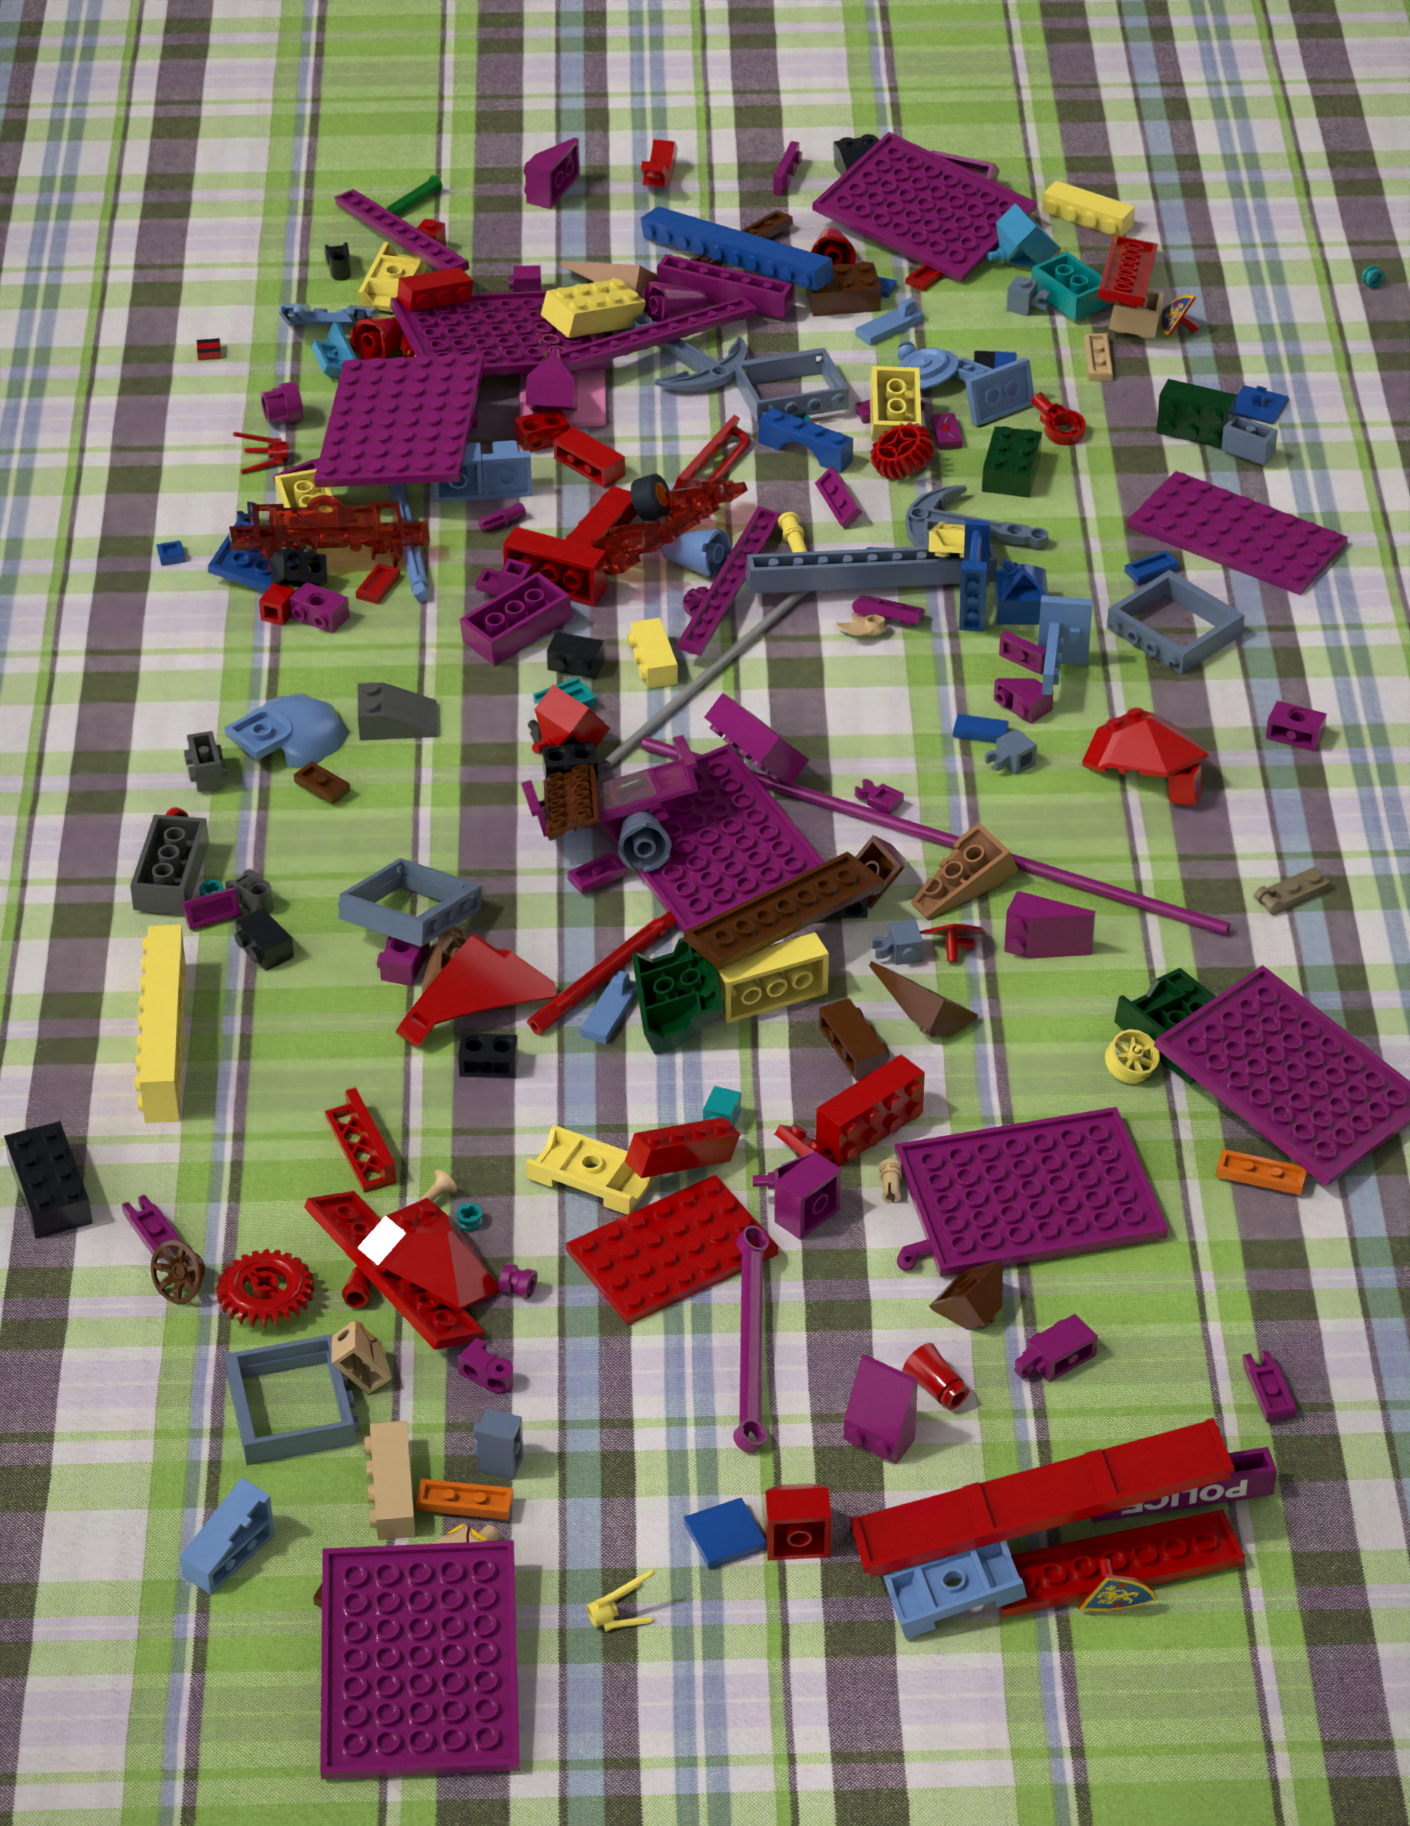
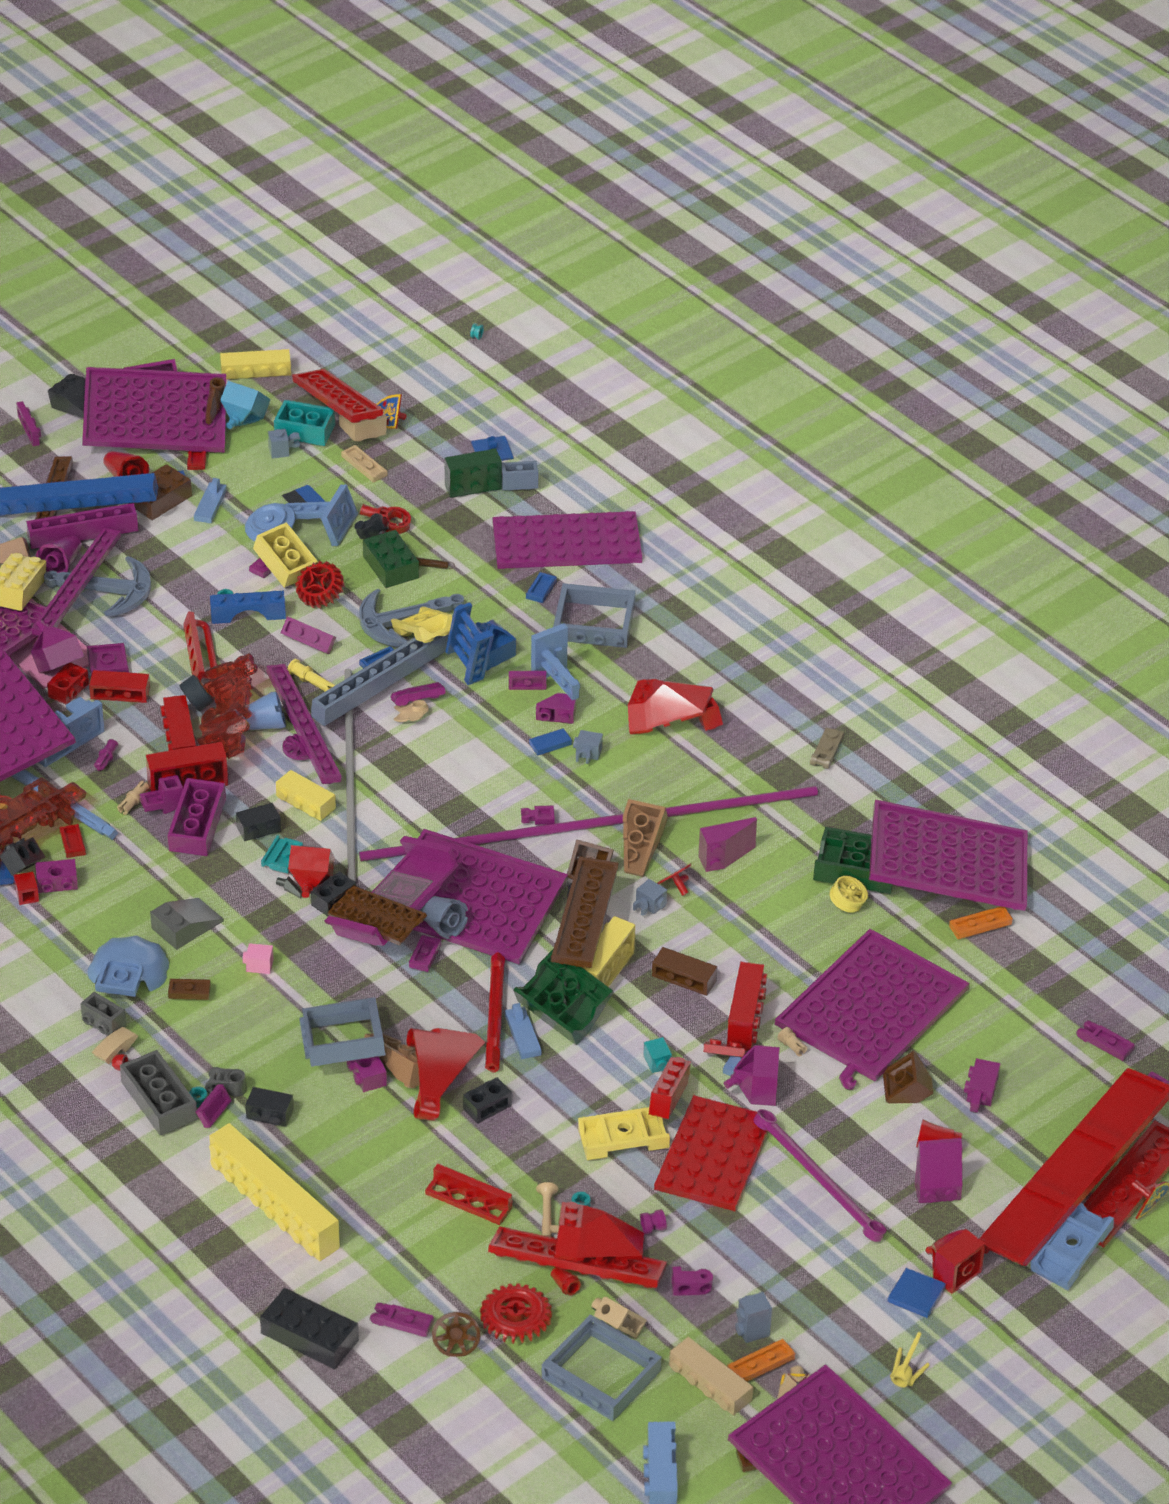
camera: 40 degrees left, 0 degrees up
magenta brick [704,693,810,785] -> none
sand blue window [734,347,849,424] -> none
reddish brown wedge [869,961,978,1037] -> none
medium blue hinge [897,341,916,361] -> none
magenta tile [931,413,963,450] -> none
magenta brick [1265,700,1327,752] -> none
none -> magenta tile [87,643,129,676]
none -> tan slope [92,1027,138,1064]
none -> tan pin [117,781,150,815]
none -> reddish brown piece [205,377,225,424]
none -> bright pink brick [243,943,274,974]
none -> black piece [354,513,389,540]
none -> reddish brown piece [416,557,455,569]

